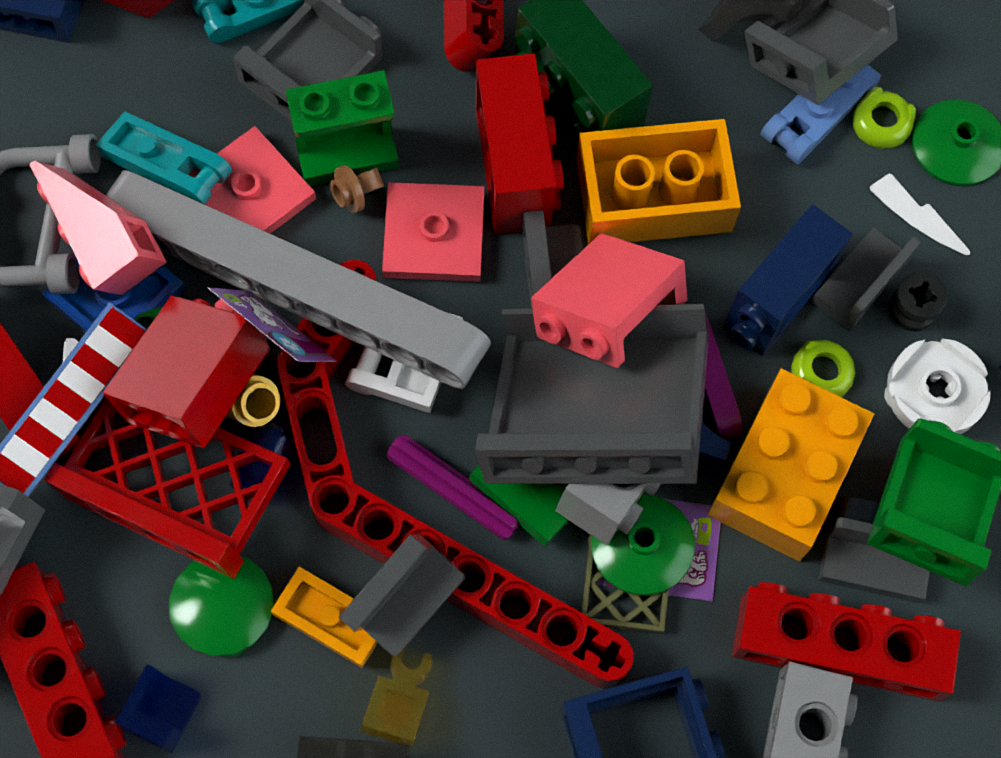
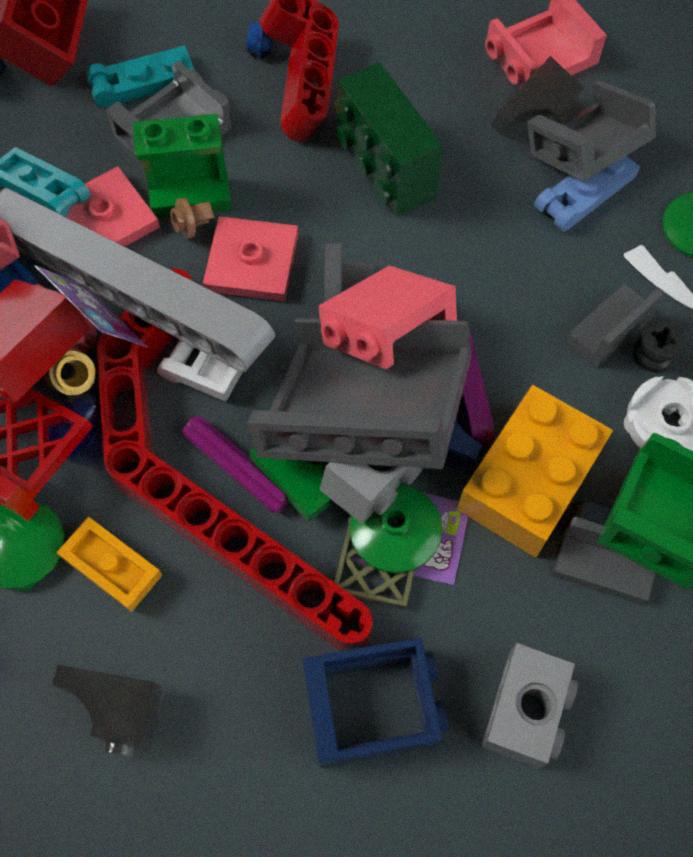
camera: 10 degrees right, 5 degrees down
dark grey panel [339,534,465,656] -> none
clear yellow plate [360,648,432,748] -> none
red brick [475,53,564,235] -> none
light orange brick [576,119,741,244] -> none
dark blue window [723,204,853,356] -> none
red brick [732,582,961,702] -> none
lime piece [791,340,856,397] -> none
lime piece [852,87,916,149] -> none

